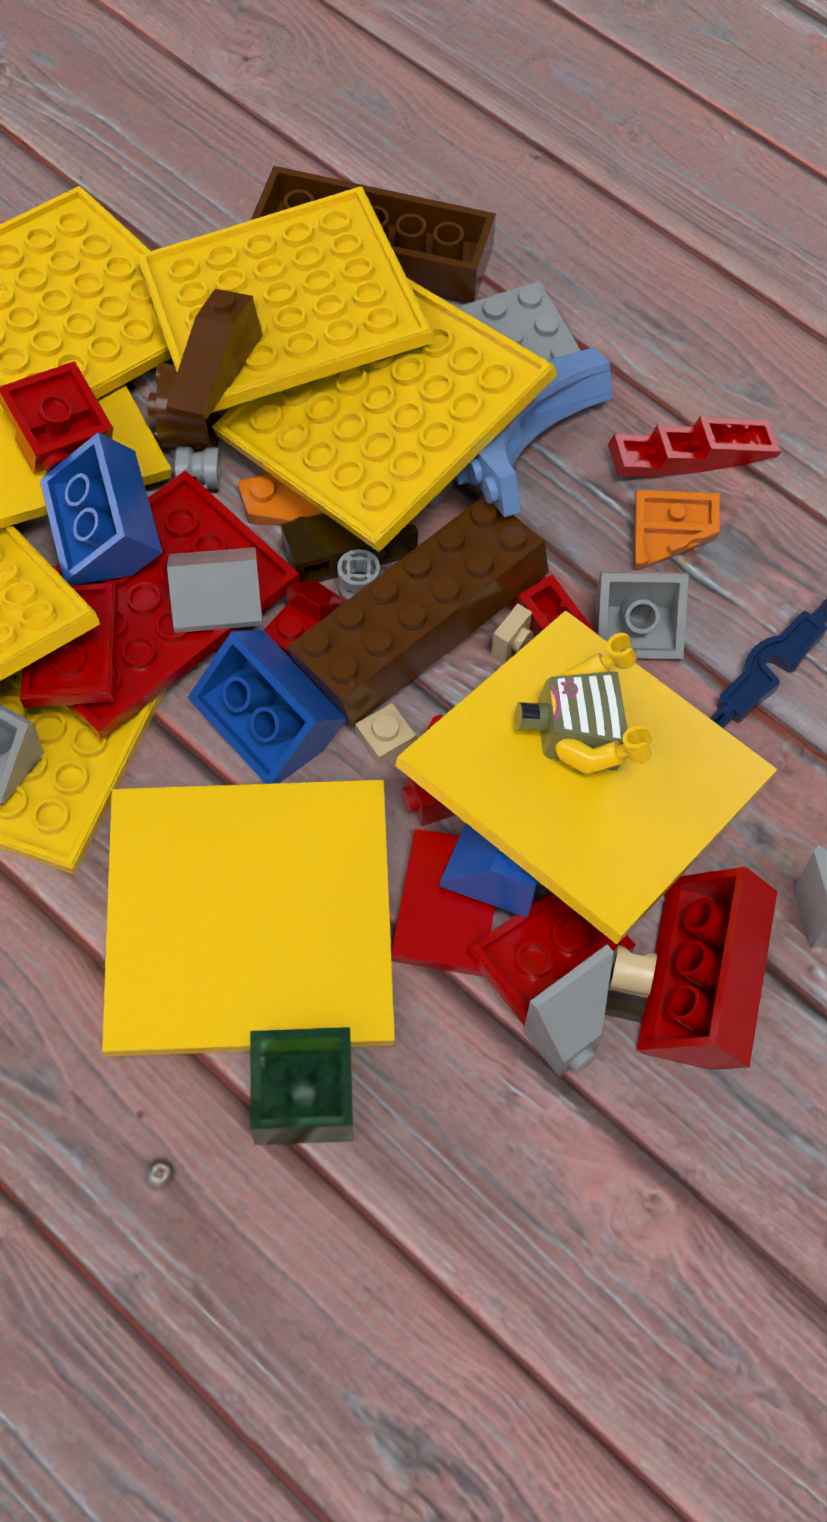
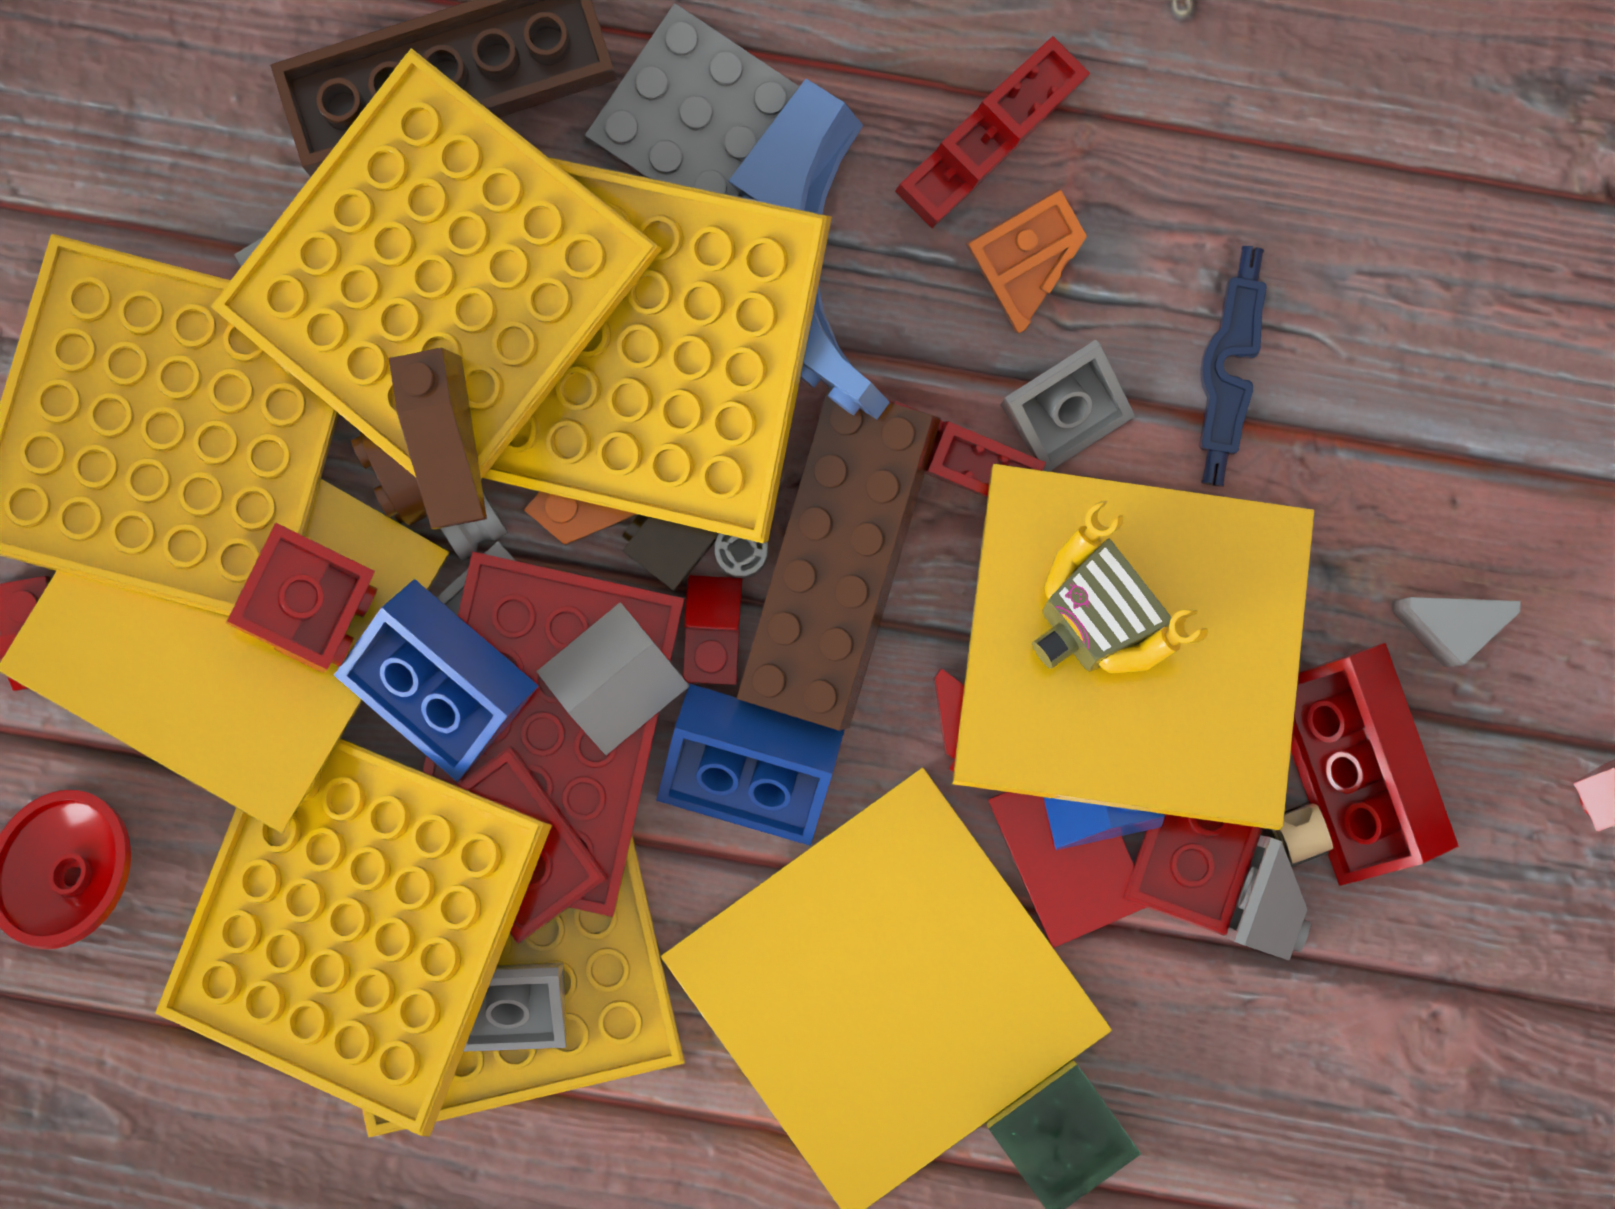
camera: 35 degrees left, 25 degrees up
tan plate [355,703,417,765] -> none
tan plate [491,603,533,664] -> none

